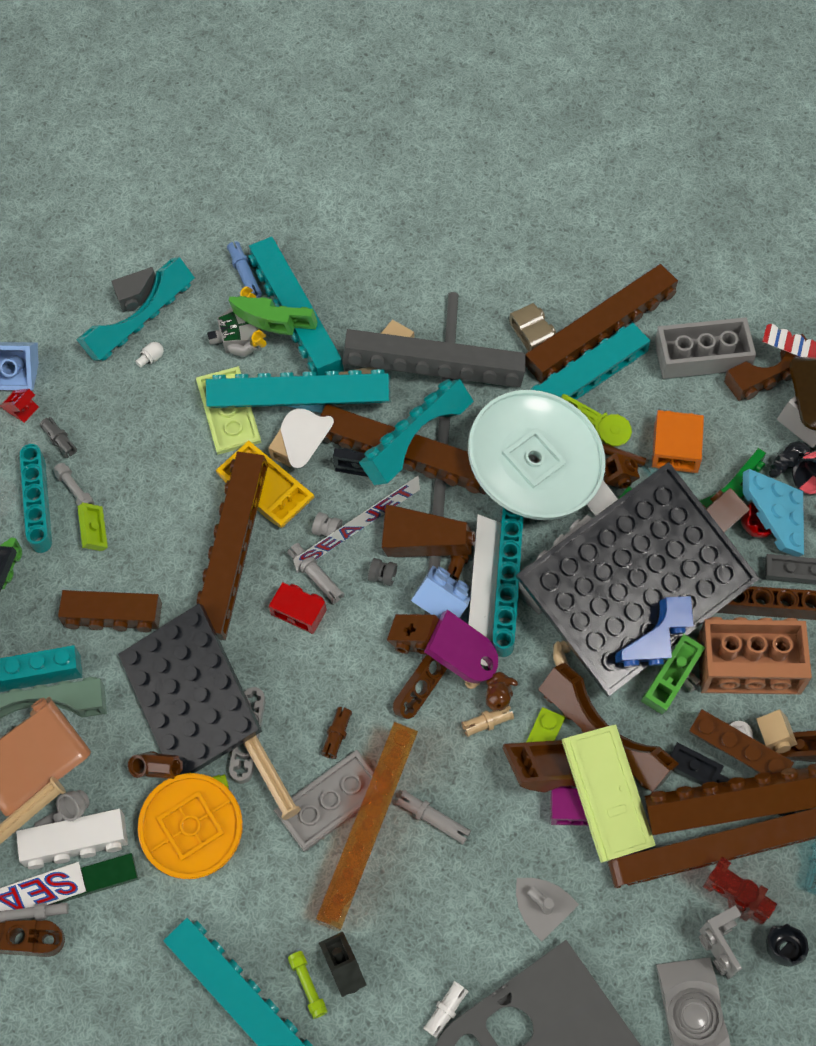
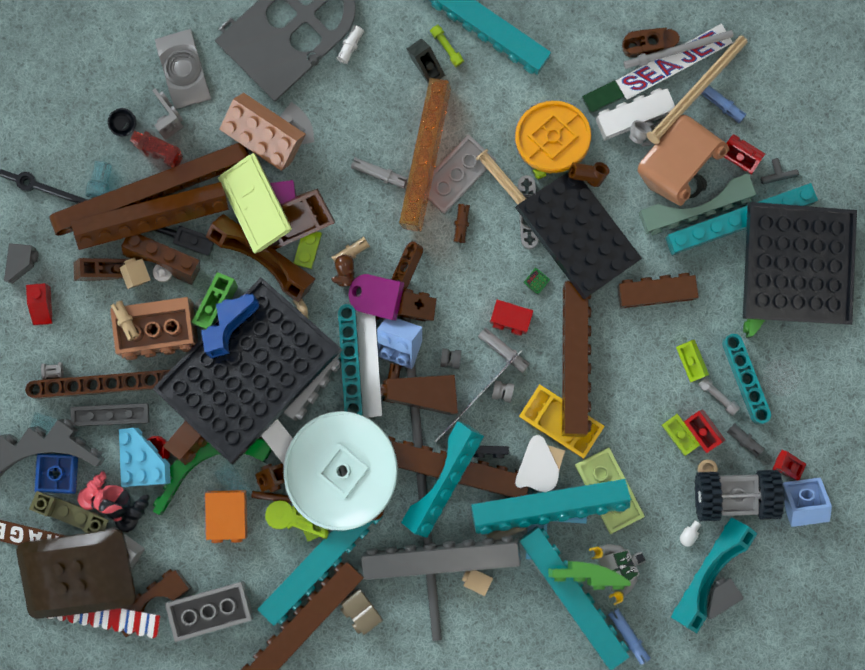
camera: 170 degrees right, 20 degrees up
none -> tan pin [111,301,140,341]
none -> nougat brick [219,93,306,171]
none -> tile [523,268,550,295]
none -> lime plate [661,414,700,456]
none -> red brick [684,409,726,453]
none -> black plate [694,470,784,521]
none -> tan tile [698,460,718,472]

